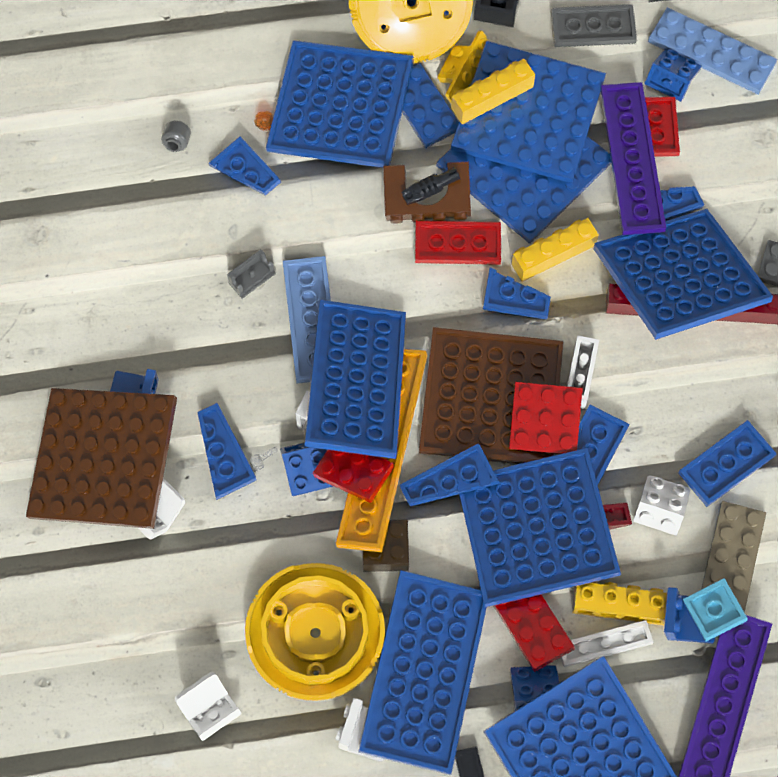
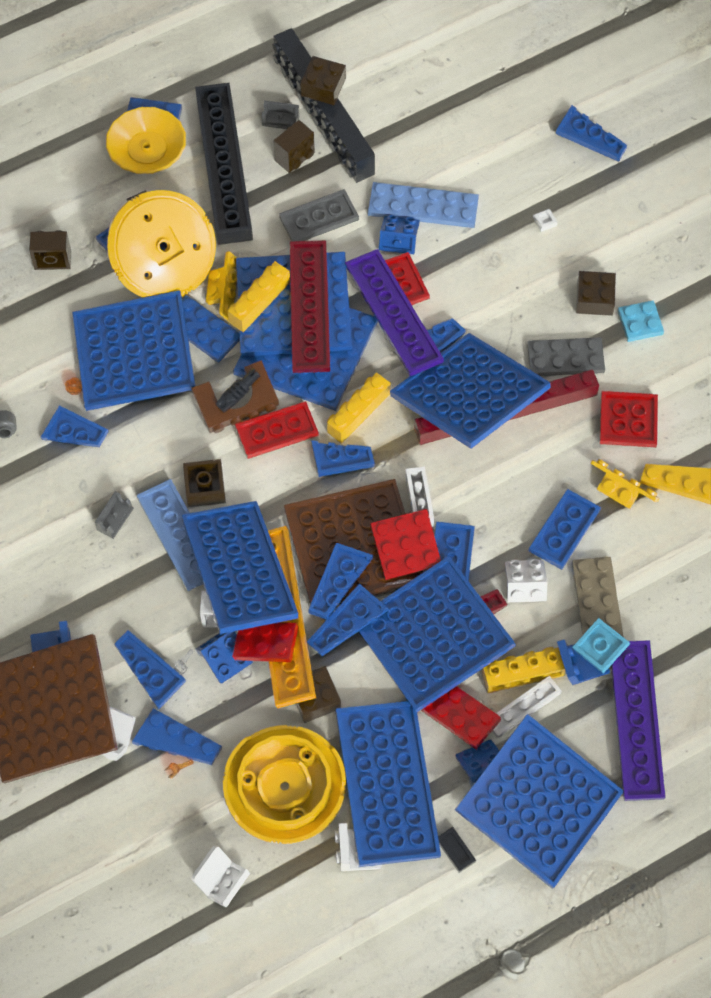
camera: 20 degrees left, 5 degrees down
none -> blue wing [132,708,222,765]
none -> clear orange hand [165,759,194,779]
none -> dark brown brick [183,459,226,507]
none -> dark red plate [290,240,330,373]
none -> blue wing [308,543,373,620]

